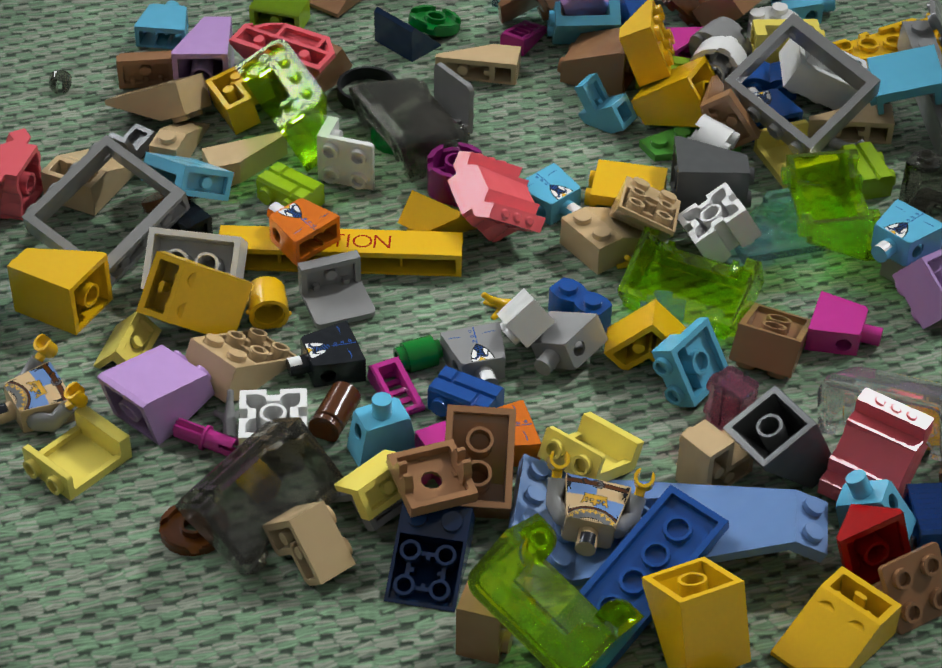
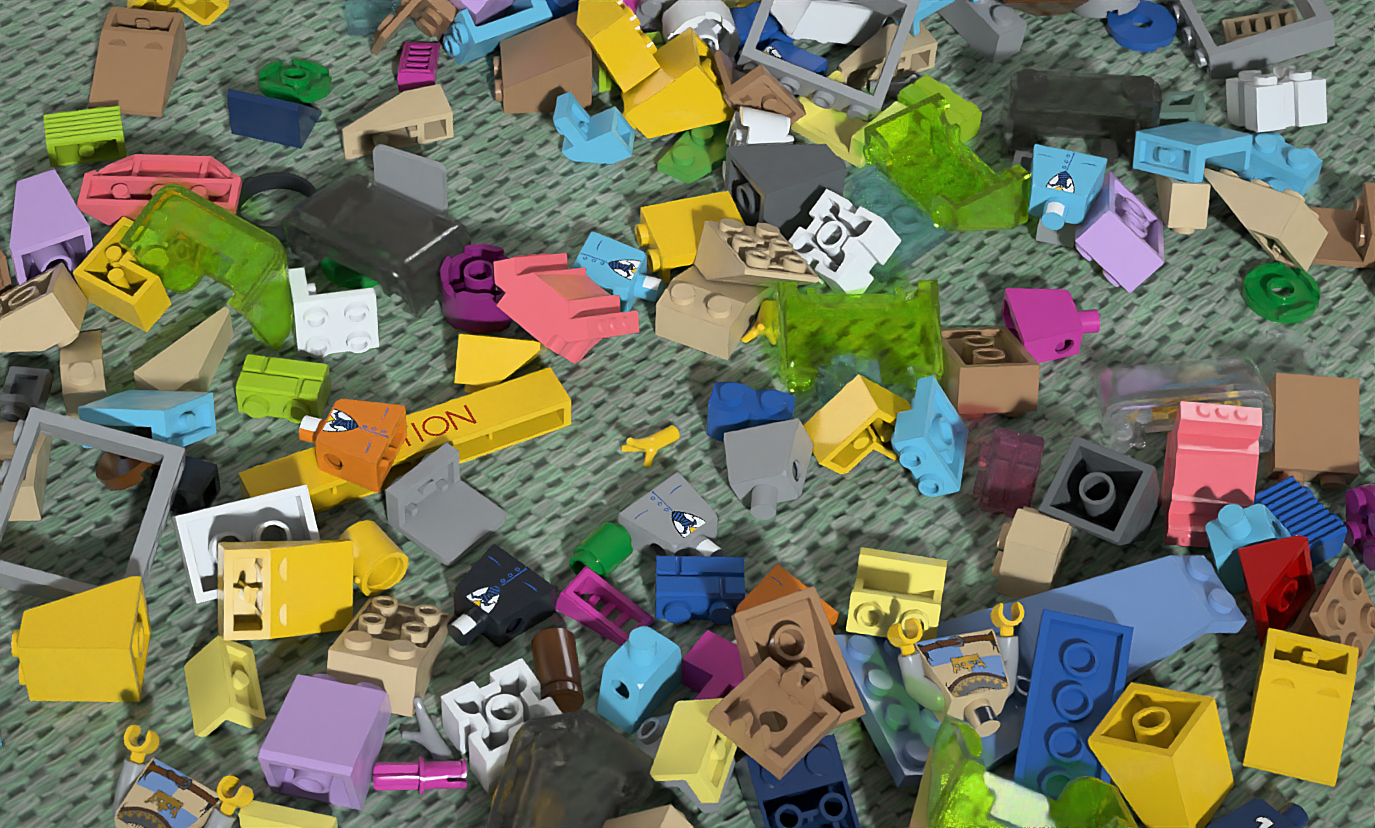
camera: 30 degrees left, 5 degrees up
white brick [496,288,555,348] -> none

